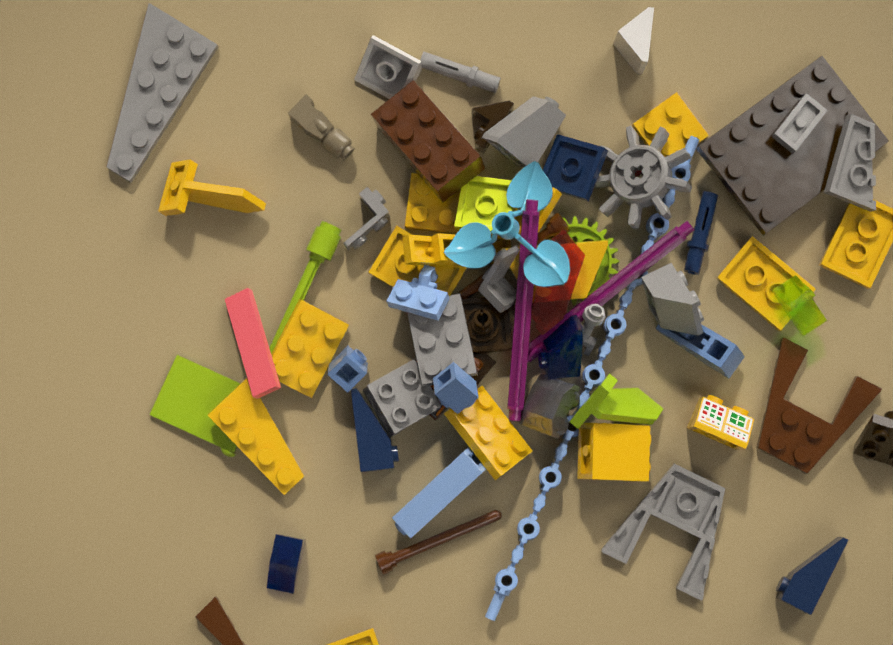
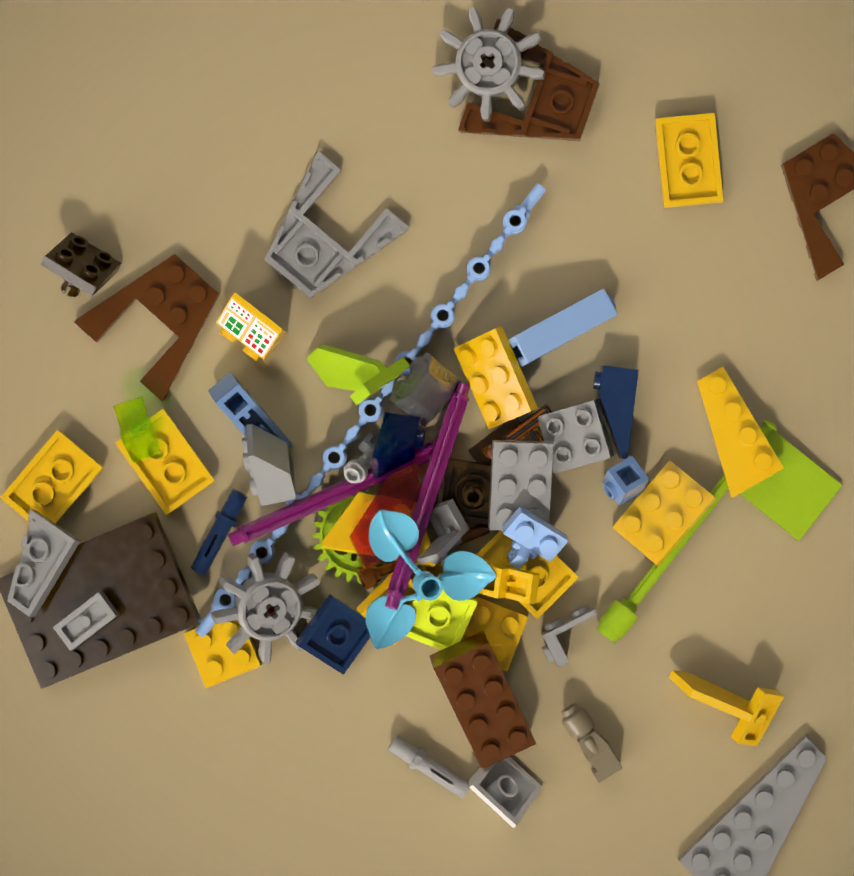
camera: 170 degrees left, 5 degrees up
coral tile [225,288,281,399] -> none
clear blue slope [266,533,306,594] -> none
reddish brown piece [375,510,502,575] -> none
medium blue brick [433,362,479,414] -> none
dark brown slope [471,100,514,154] -> none
light grey slope [482,96,566,168] -> none
yellow panel [577,423,651,481] -> none
white slope [613,7,654,74] -> none
dark blue slope [776,537,849,615] -> none

